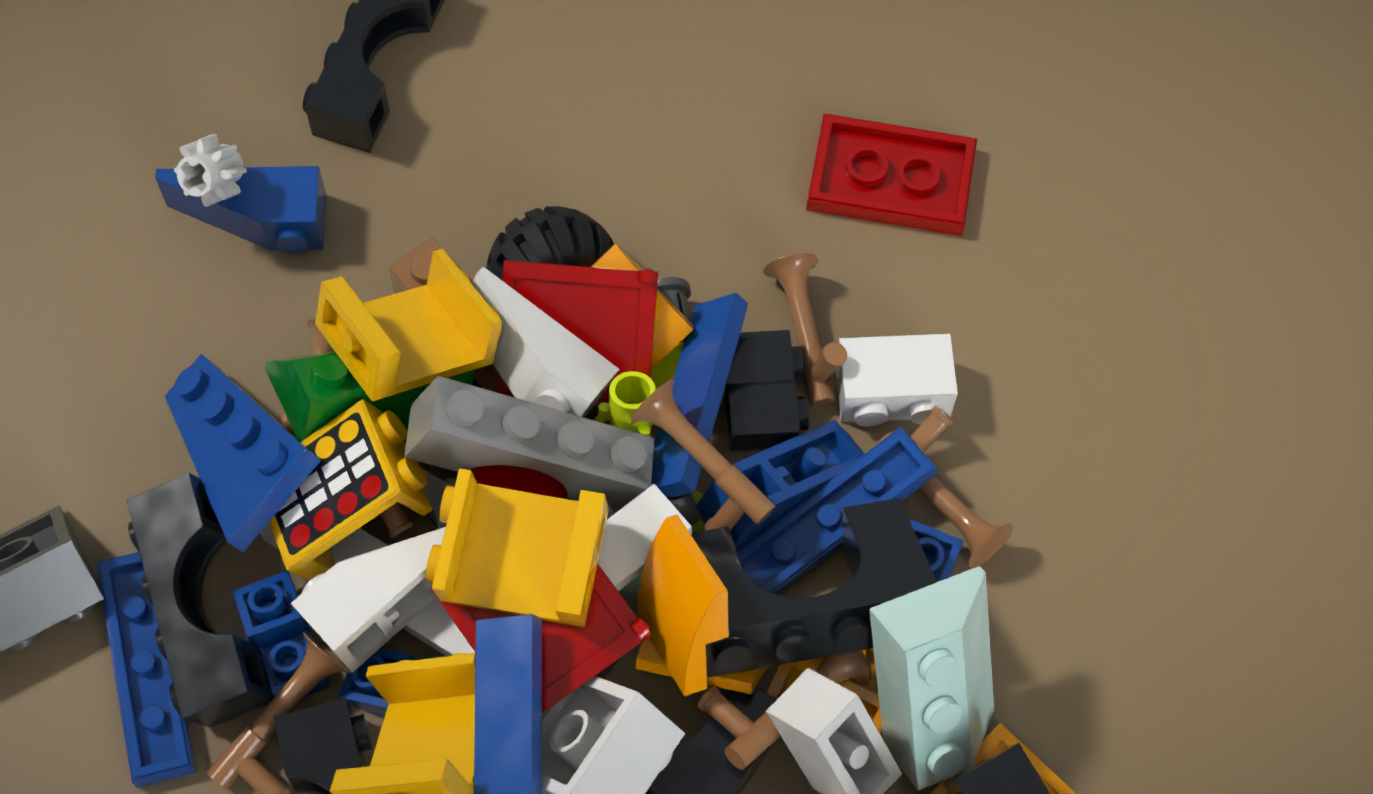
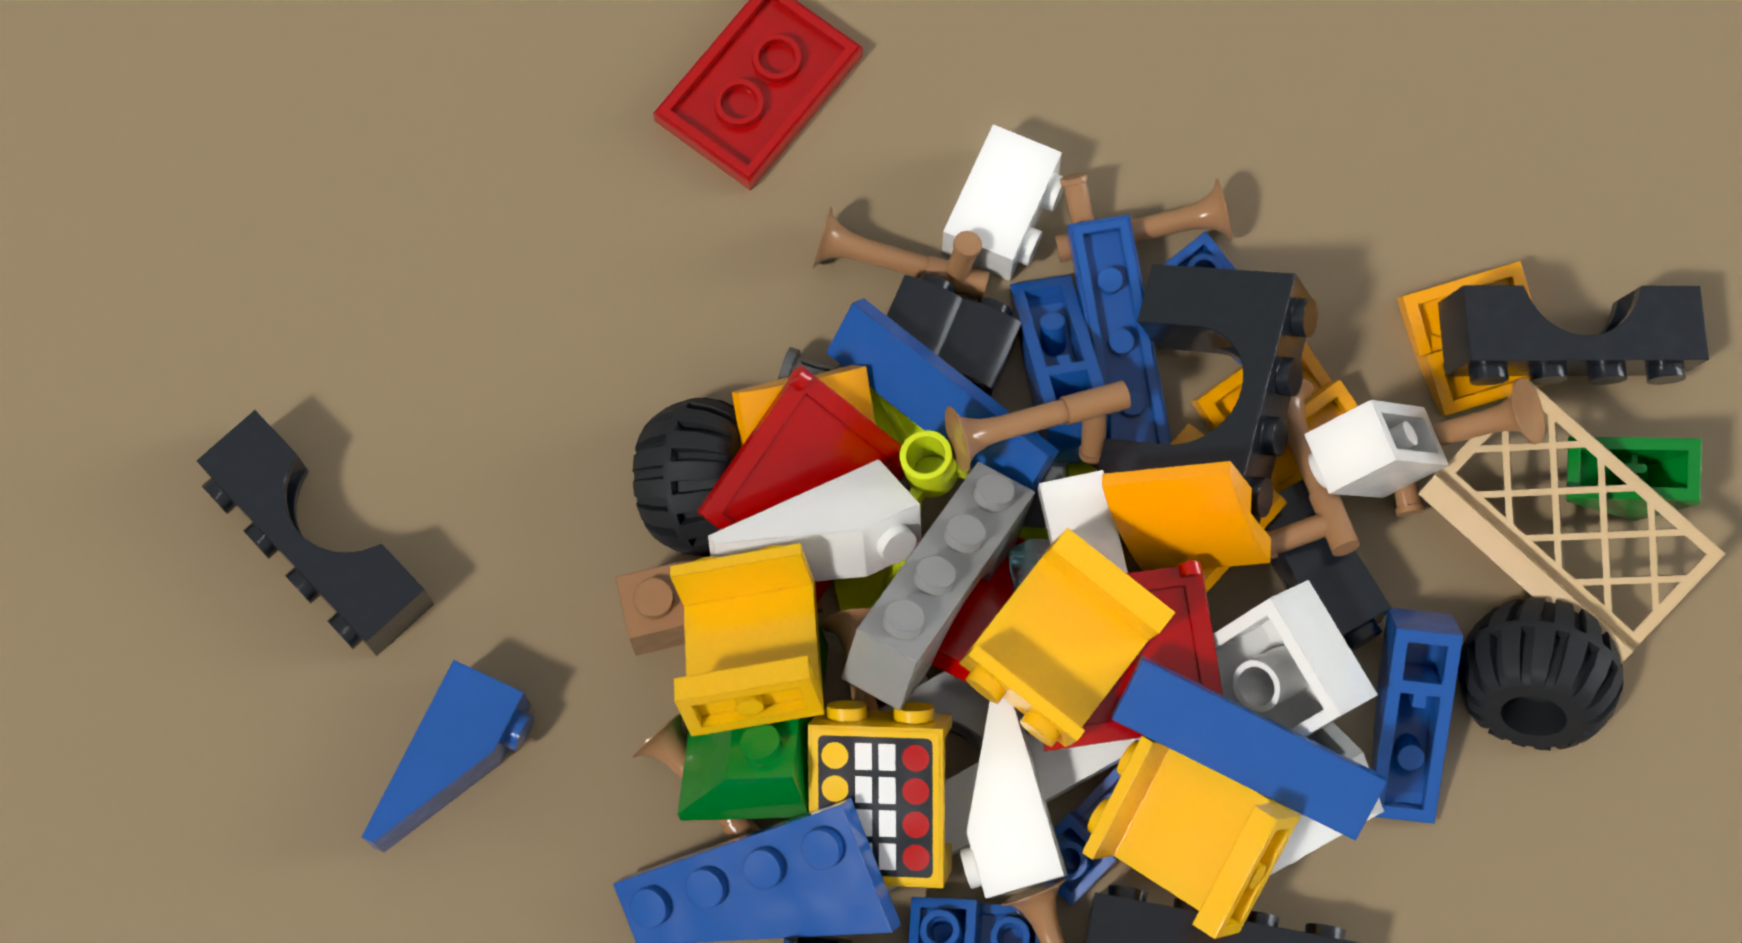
camera: 60 degrees left, 10 degrees up
white gear [174,134,247,207] -> none
light aqua slope [869,566,994,791] -> none

